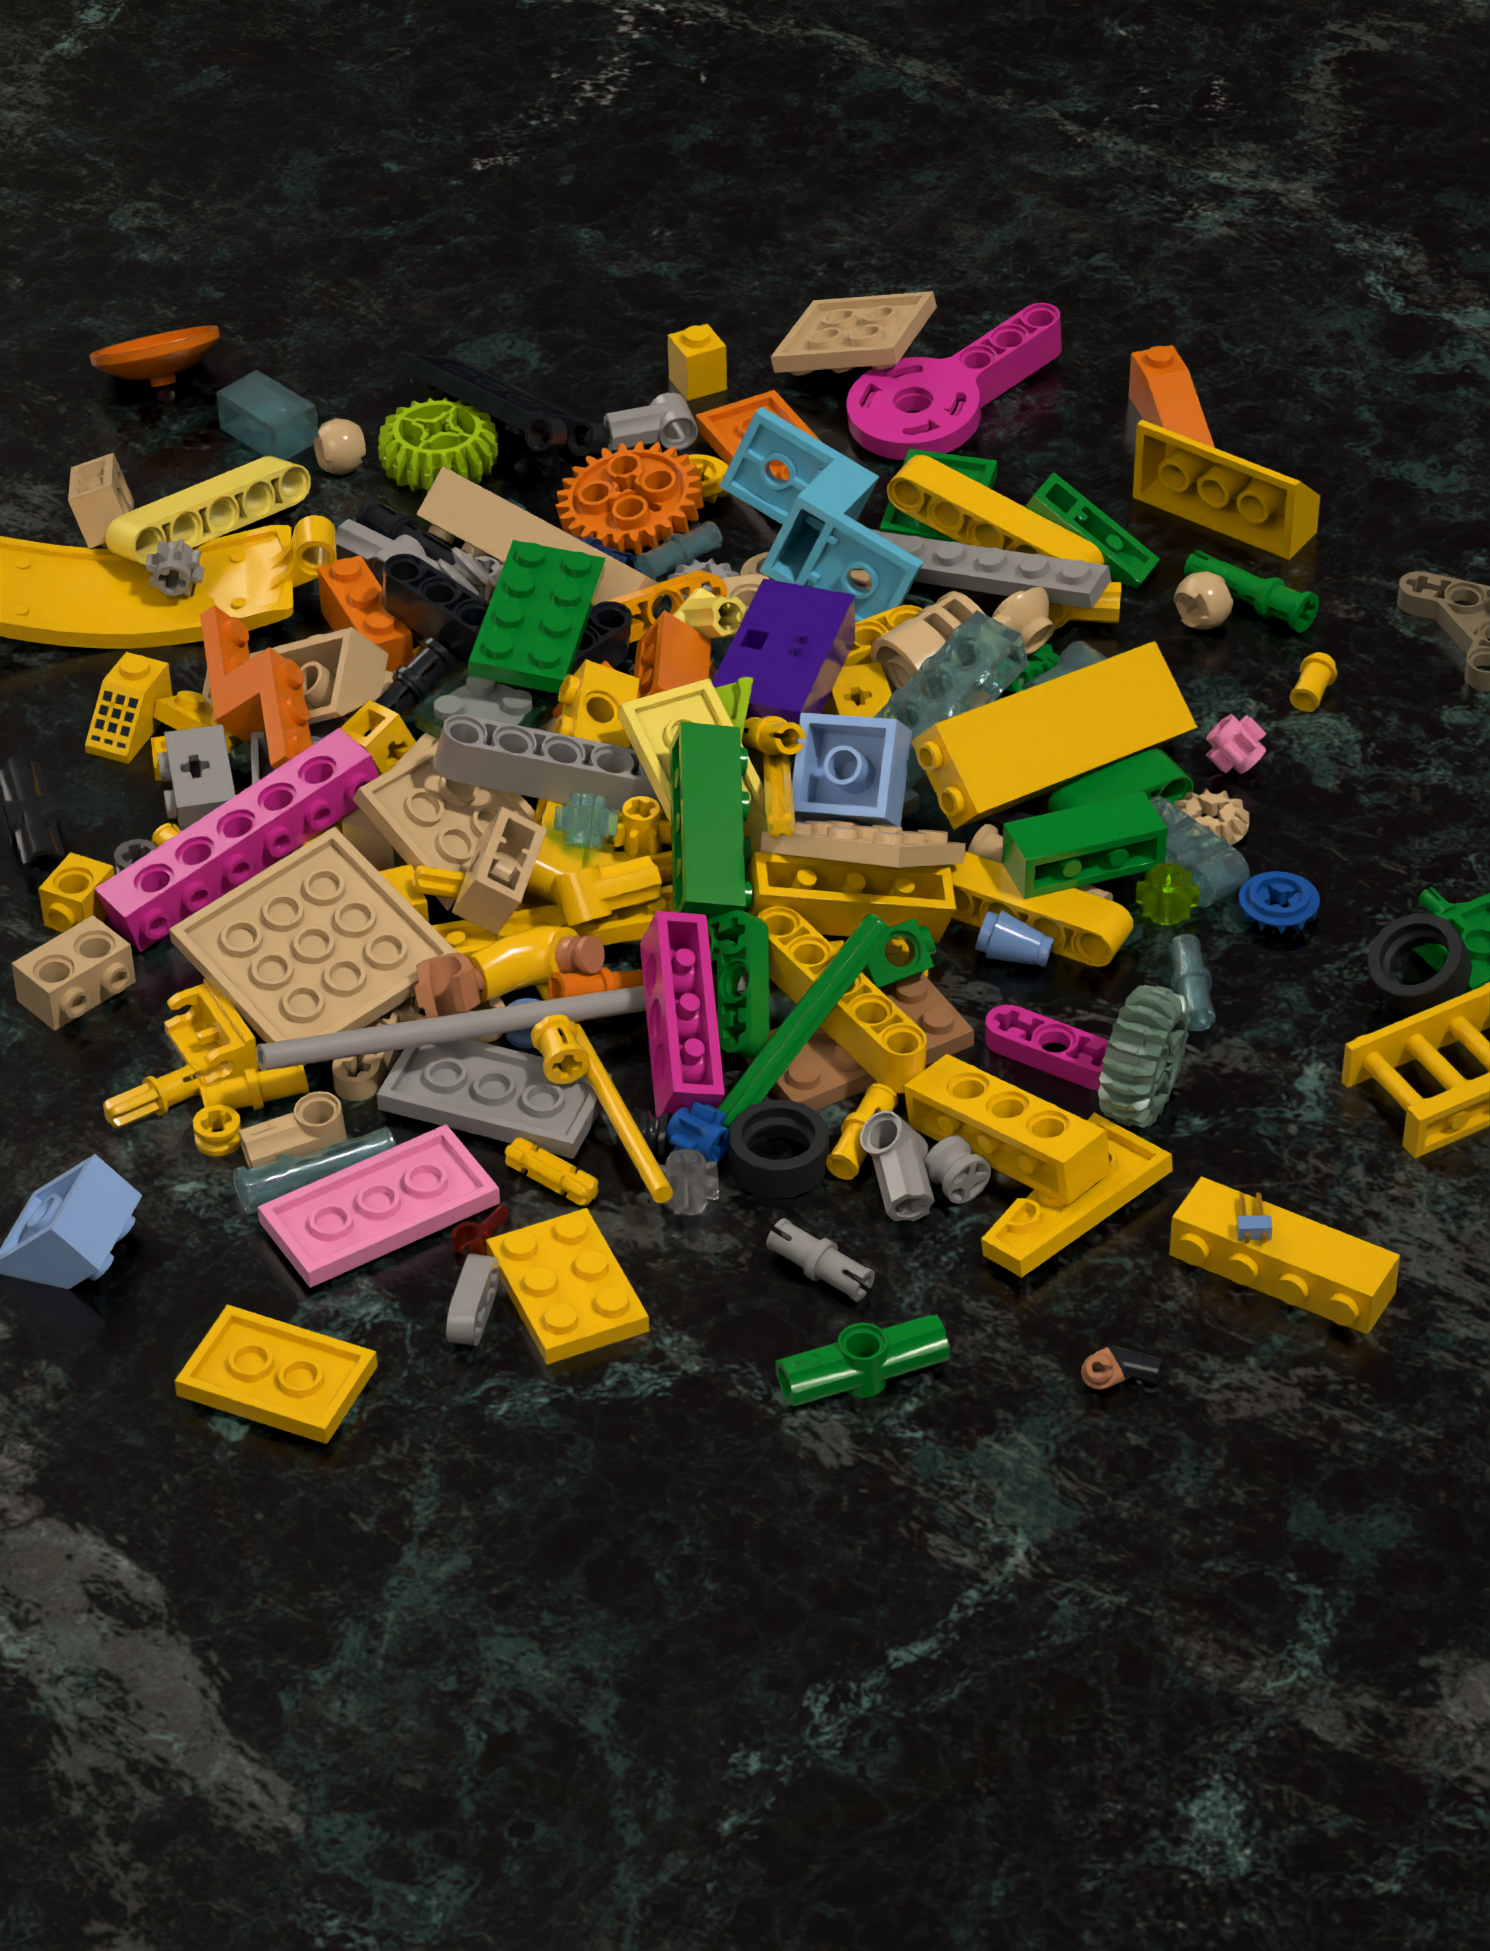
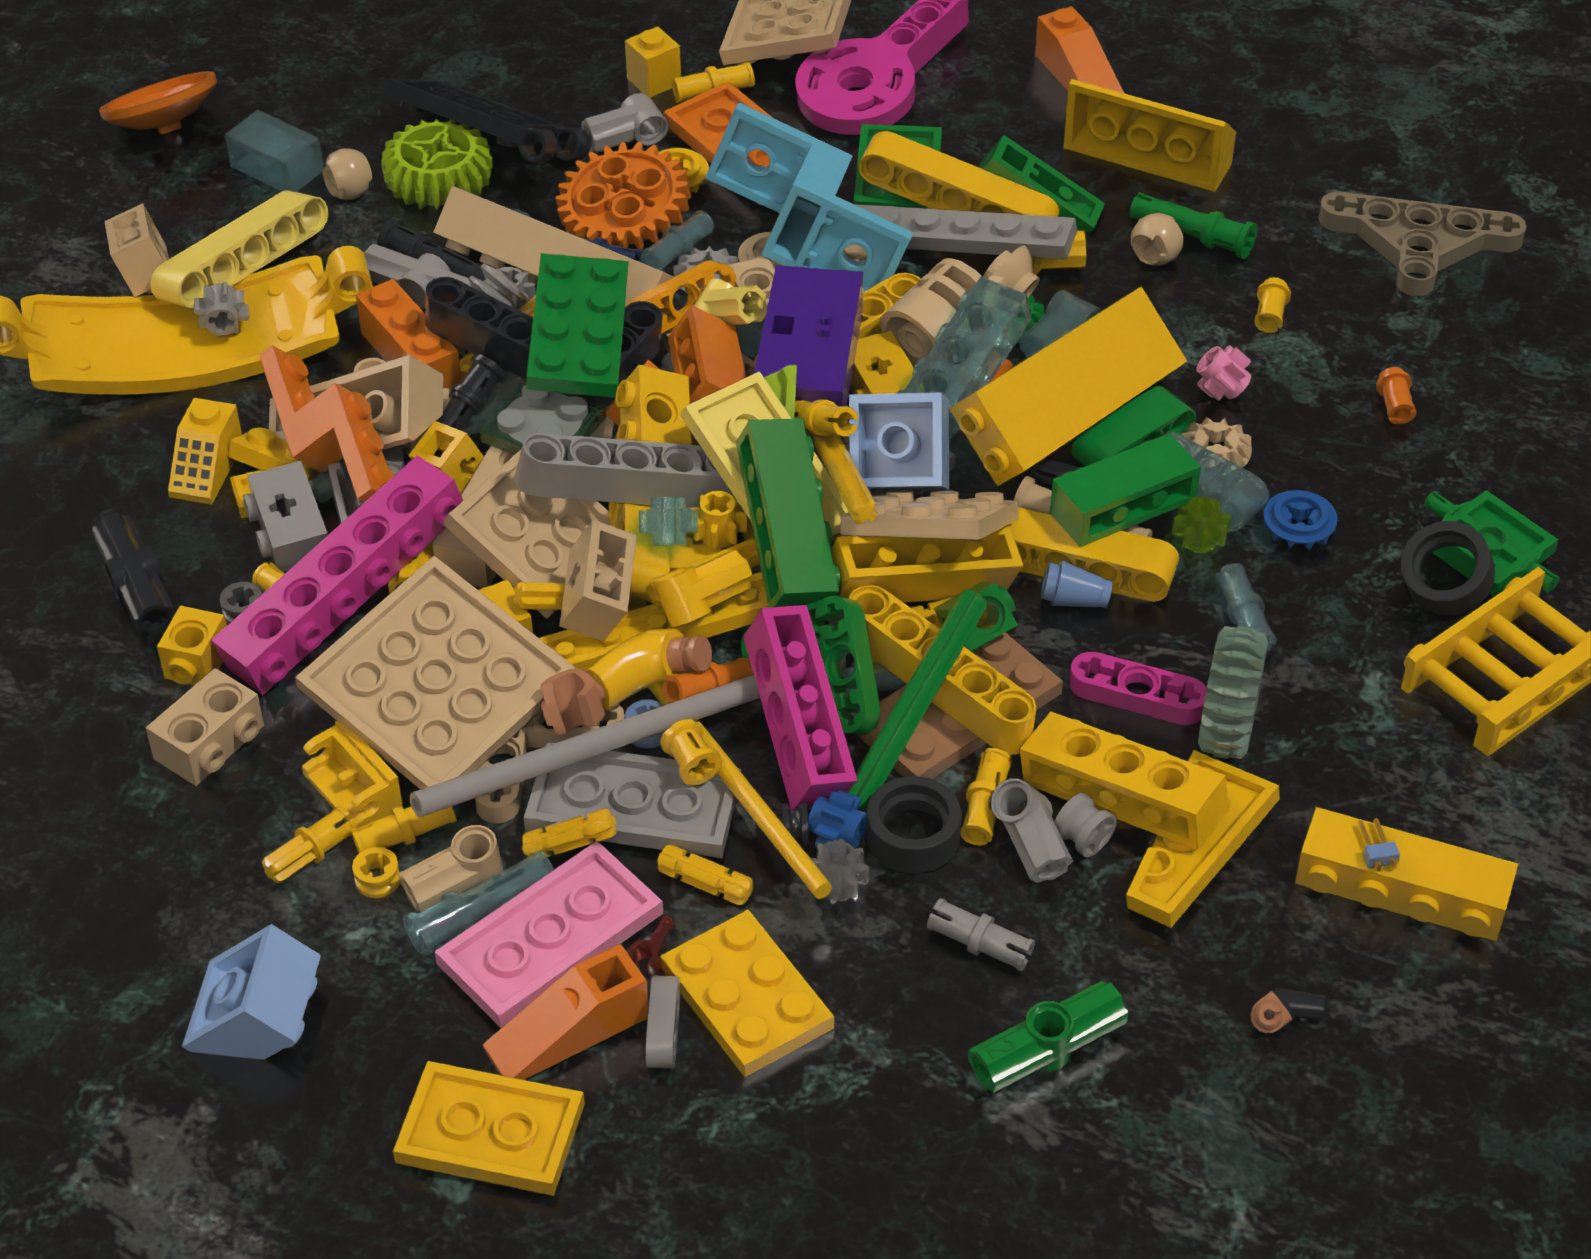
camera: 10 degrees left, 5 degrees up
none -> orange slope [483,943,649,1080]
none -> yellow axle [522,808,617,861]
none -> yellow pin [672,62,755,103]
none -> orange pin [1376,367,1416,424]

